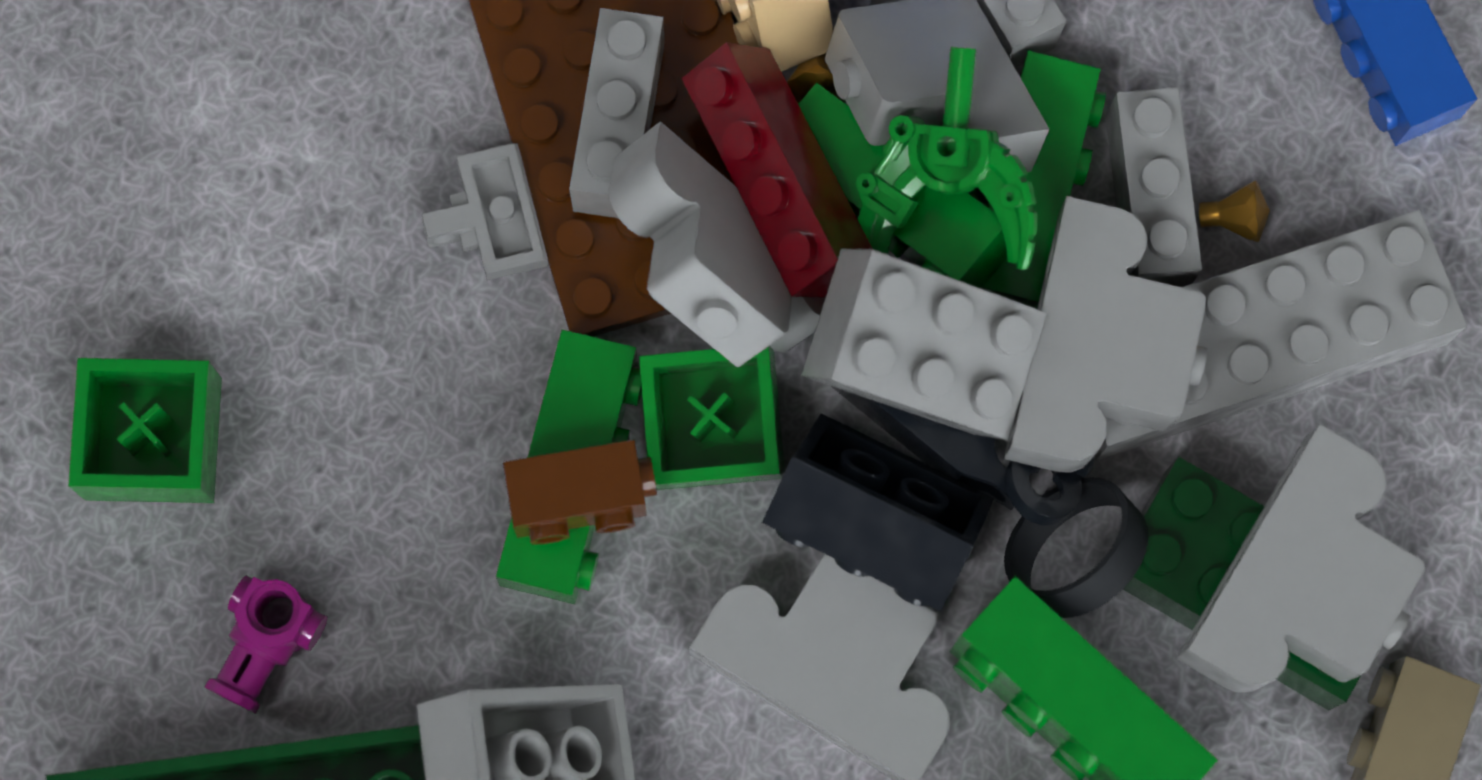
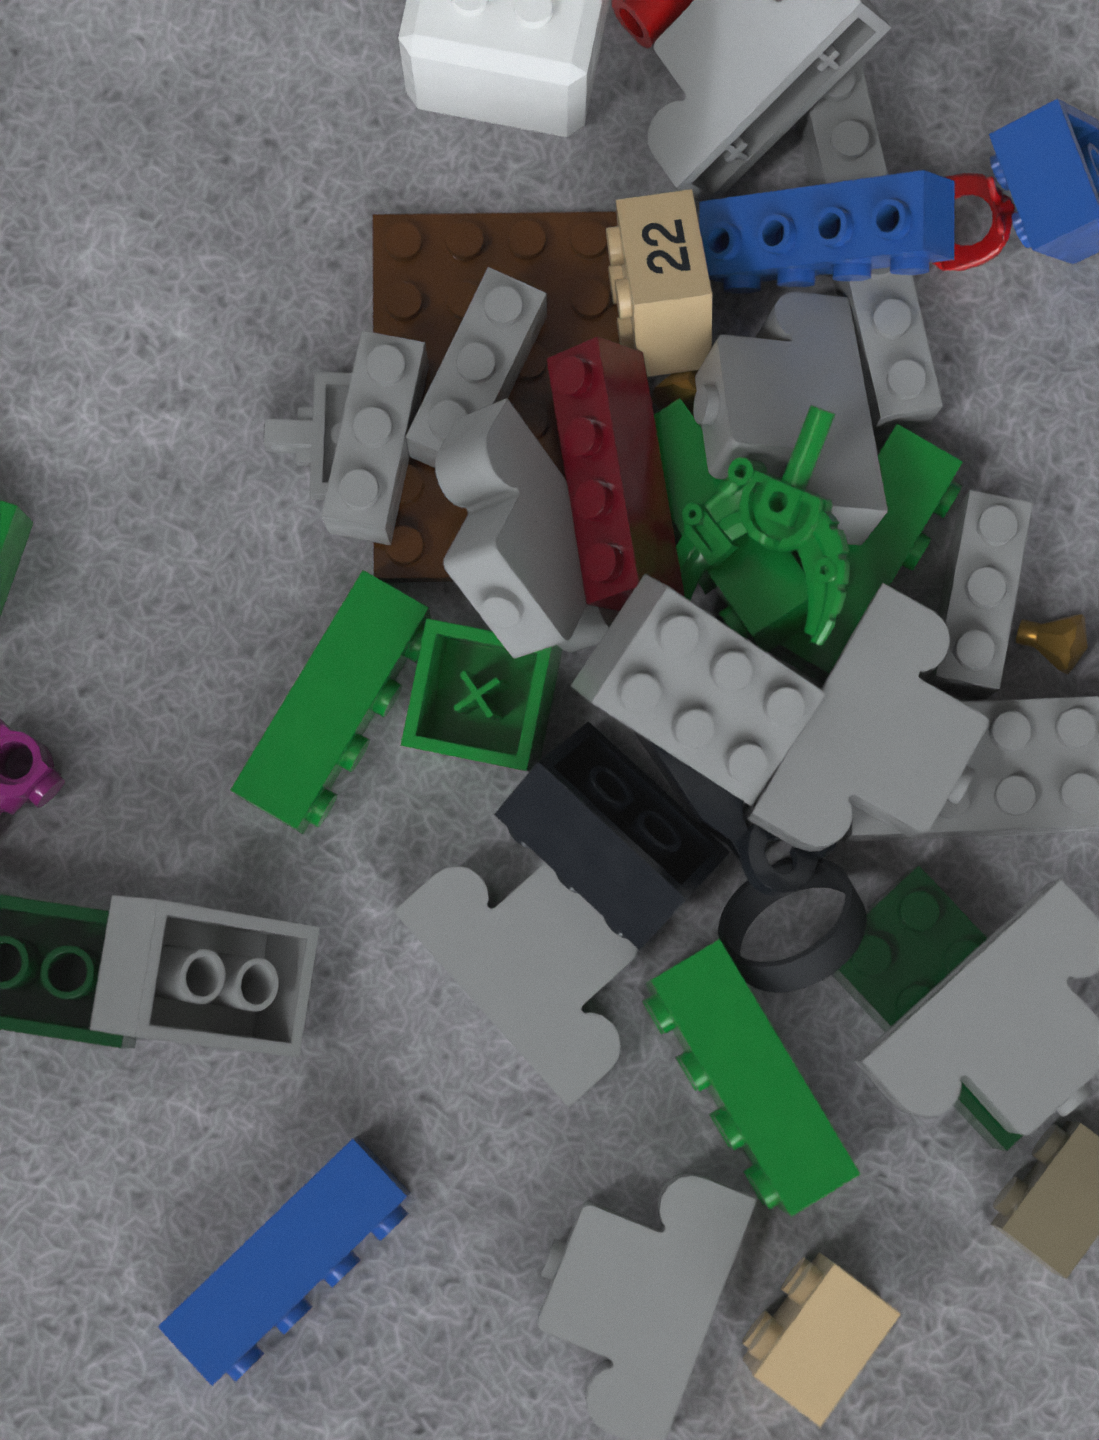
camera: 20 degrees right, 5 degrees up
reddish brown brick [503,440,657,545] -> none
none -> light grey brick [321,330,429,545]

